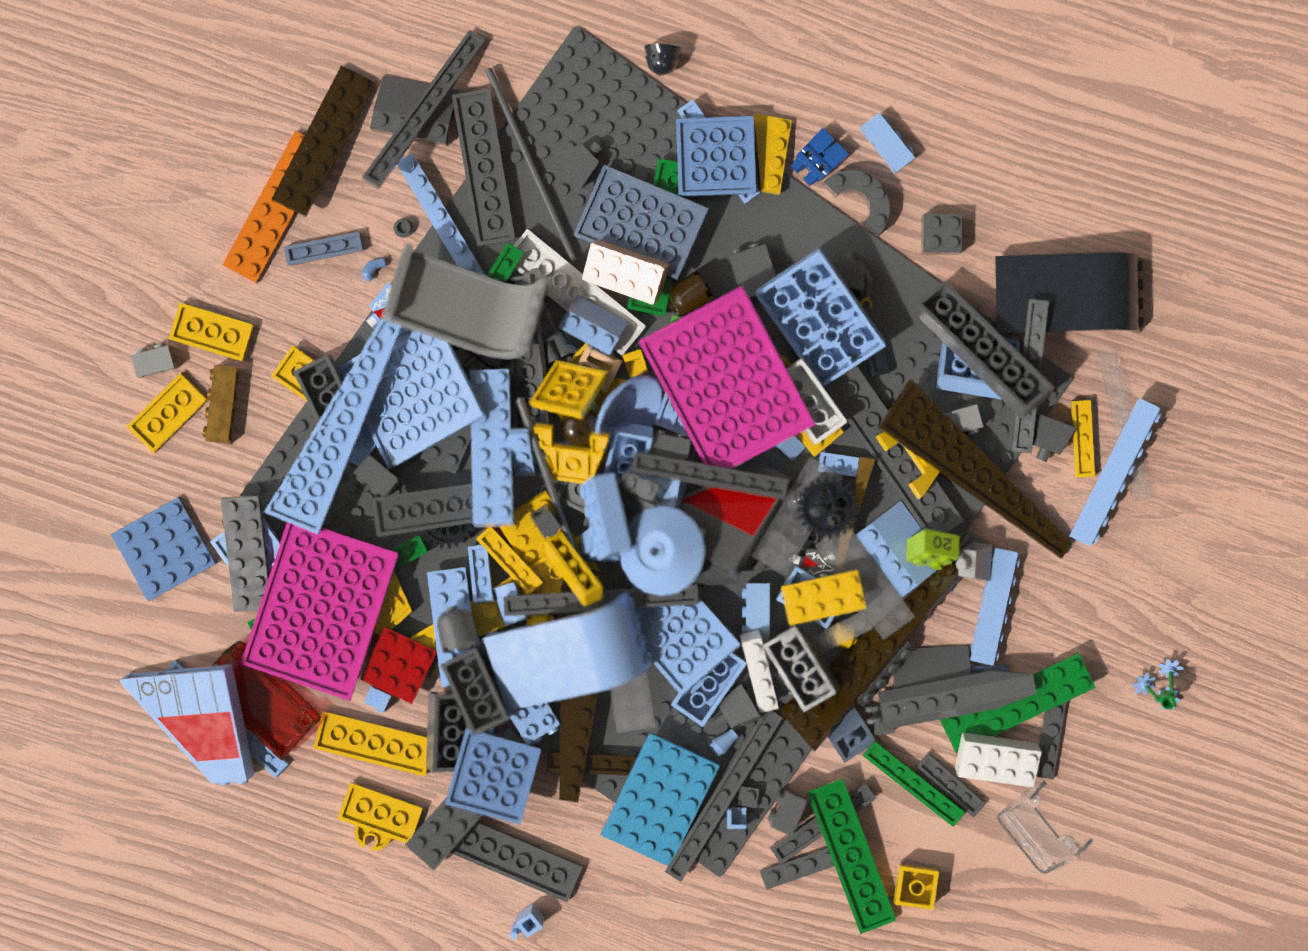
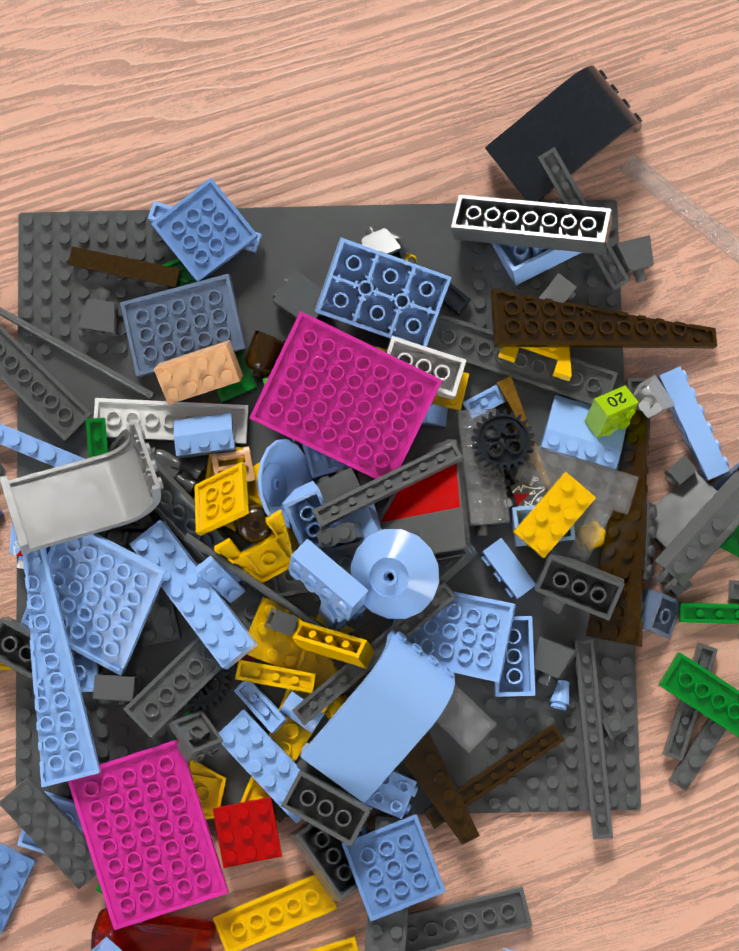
camera: 30 degrees left, 5 degrees down
light blue panel [364,685,392,713] -> none
dark grey cylinder [437,606,481,654] -> none
dark azure plate [600,732,720,866] -> none
yellow panel [622,349,648,378] -> none
black helmet [644,44,682,76] -> none
light blue panel [727,807,747,829] -> none
white brick [740,630,778,713] -> none
yellow wing [753,113,792,195] -> none
dark grey brick [767,788,807,836] -> none
blue hips [790,128,849,186] -> none
dark grey brick [822,170,890,237] -> none
light blue brick [860,113,915,174] -> none
dark grey brick [921,214,962,255] -> none
light blue brick [1069,398,1162,546] -> none
yellow plate [1070,400,1095,478] -> none
none -> dark brown tile [68,246,181,288]
none -> dark grey plate [169,710,223,763]
none -> dark grey brick [664,455,698,486]

